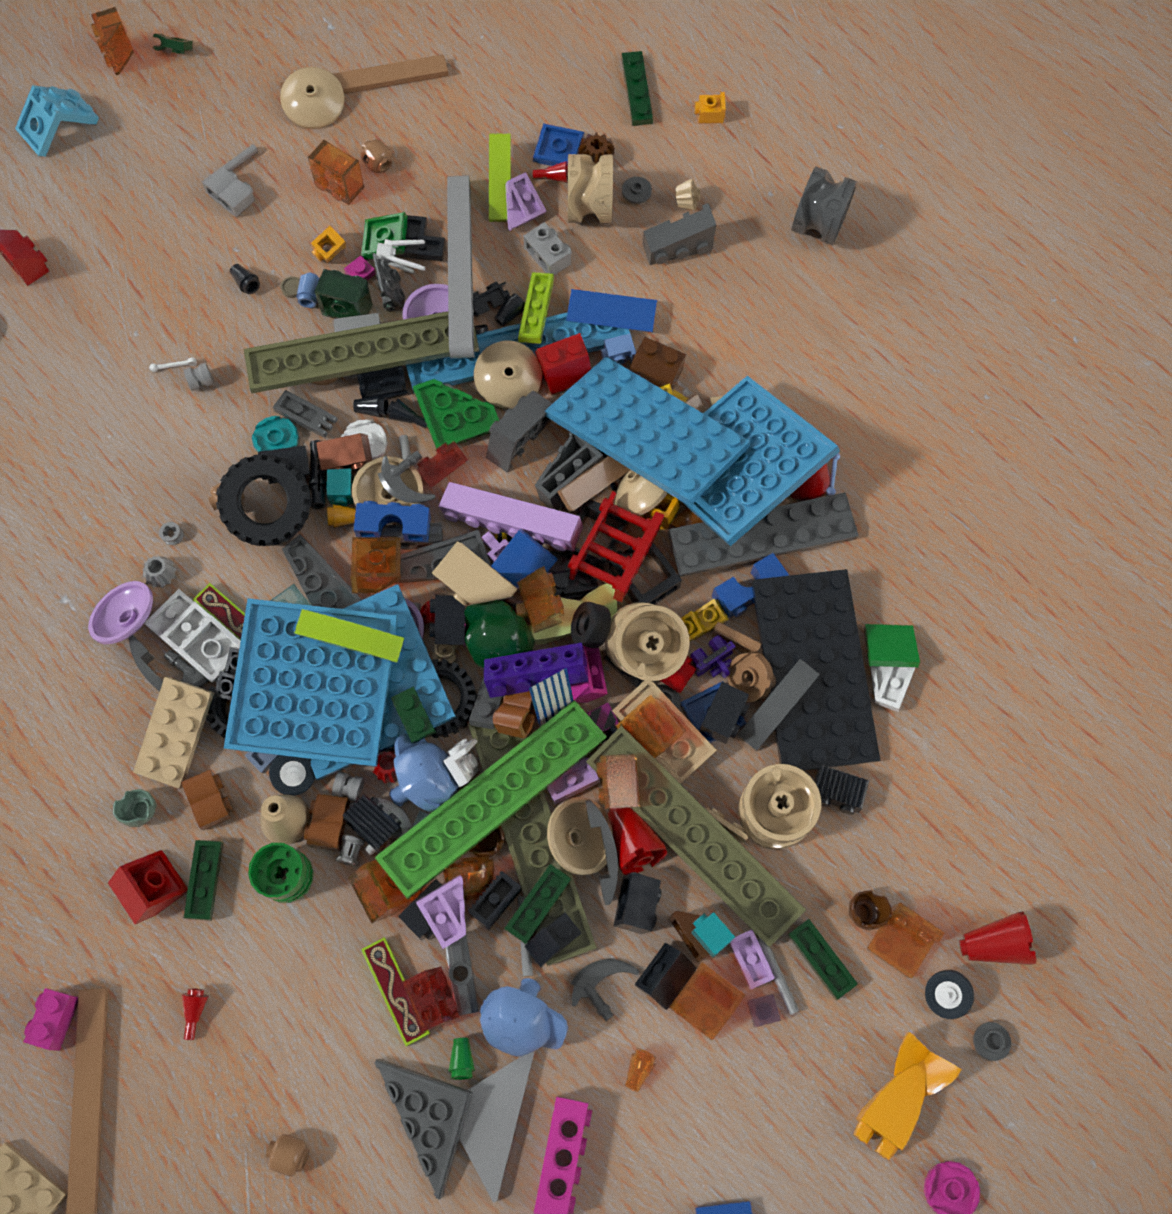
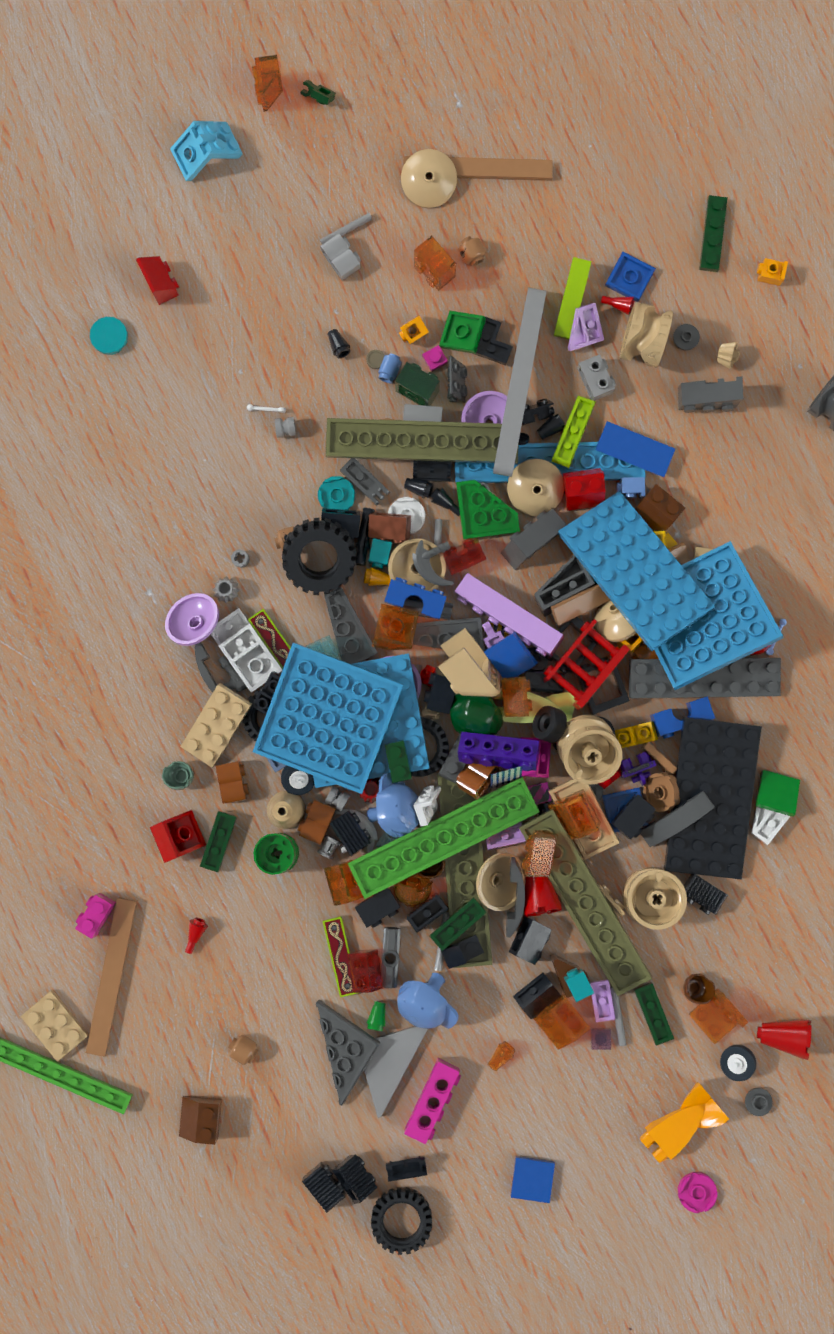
camera: 15 degrees right, 15 degrees up
lime slope [294,609,404,663] -> none
white plant [376,239,425,274] -> none
lavender wing [416,875,466,949] -> none
dark grey piece [571,959,639,1021] -> none
reddish brown gear [578,131,615,164] -> none

